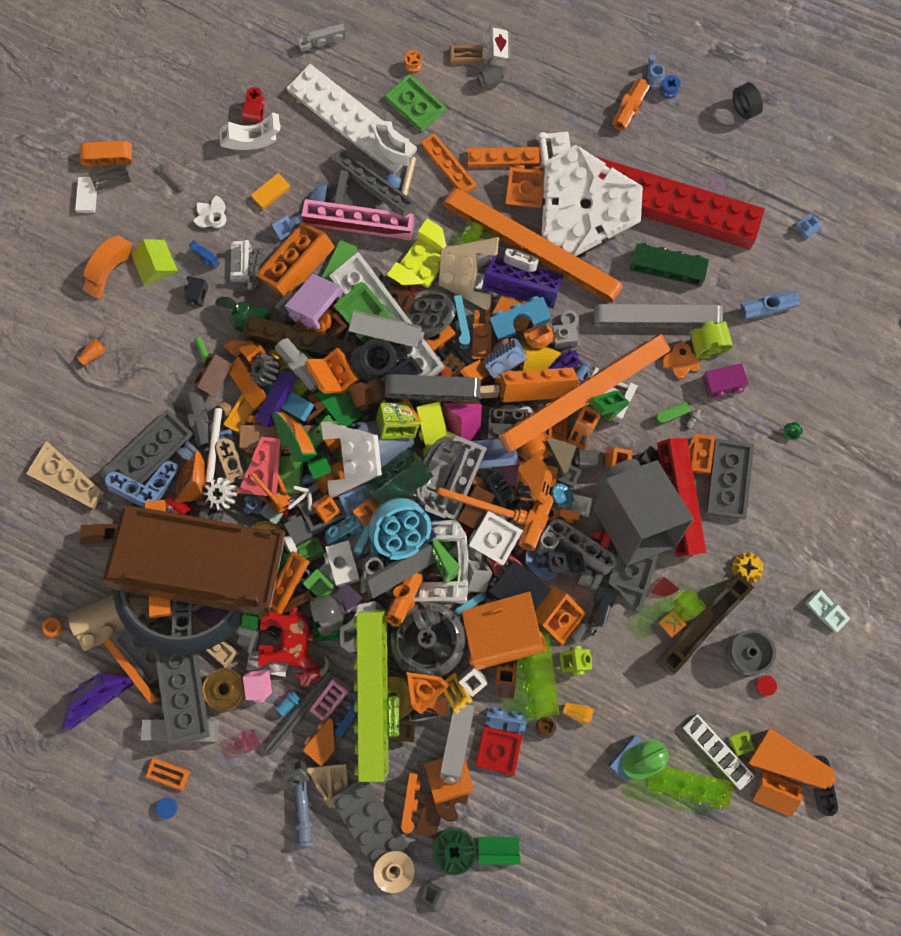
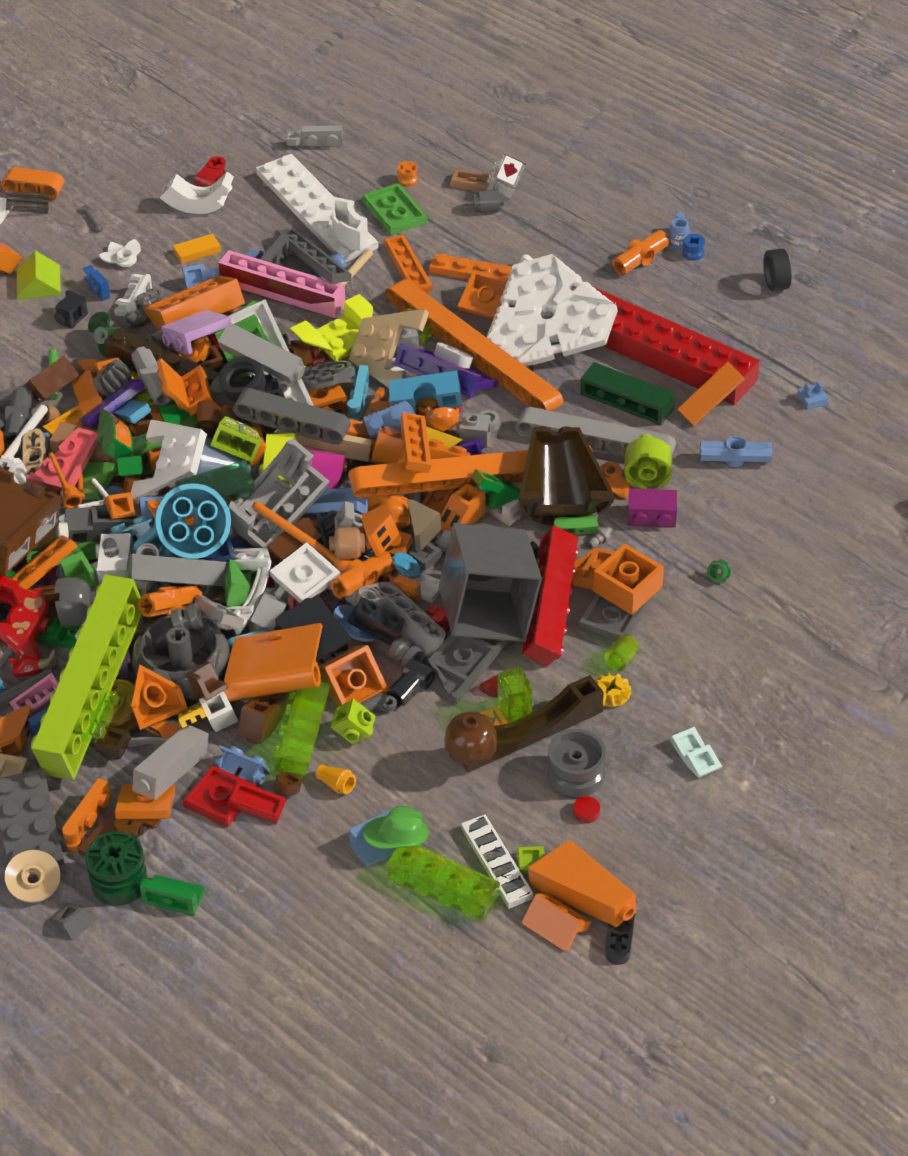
camera: 15 degrees right, 30 degrees down
none -> reddish brown panel [185,661,228,701]
none -> light grey hinge [194,594,244,630]
none -> red tile [227,780,287,824]
none -> medium nougat head [329,527,365,559]
none -> light grey tile [334,501,363,530]
none -> orange plate [400,412,432,473]
none -> reddish brown cylinder [444,711,497,765]
none -> dark brown cone [519,426,615,525]
none -> orange brick [593,543,664,615]
none -> clear neon green brick [604,635,639,671]
none -> orange tile [678,362,745,426]

